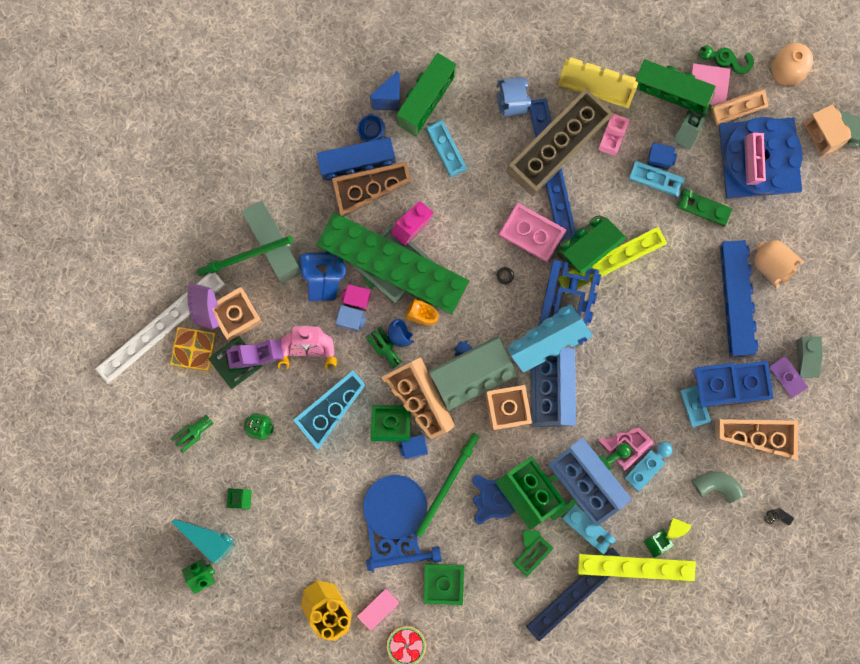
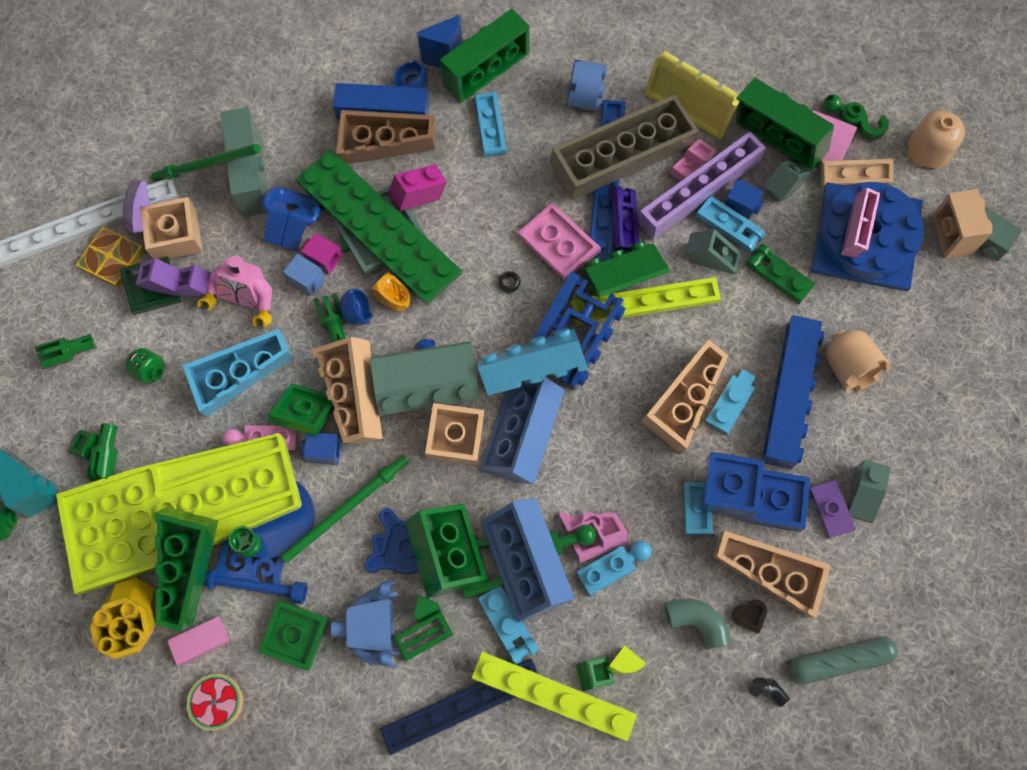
camera: 20 degrees right, 10 degrees down
none -> neon yellow wing [56,434,302,595]
none -> green arm [87,423,118,481]
none -> green wedge [155,507,218,632]
none -> bright pink plate [222,425,297,453]
none -> green wheel [229,526,262,558]
none -> medium blue torso [331,581,399,668]
none -> dark purple plate [609,185,639,251]
none -> lavender brick [638,132,766,241]
none -> light nougat wedge [640,339,728,454]
none -> sand green slope [685,229,742,274]
none -> medium azure hinge [705,369,755,436]
none -> dark brown tile [732,599,767,634]
none -> sand green piece [789,637,898,684]

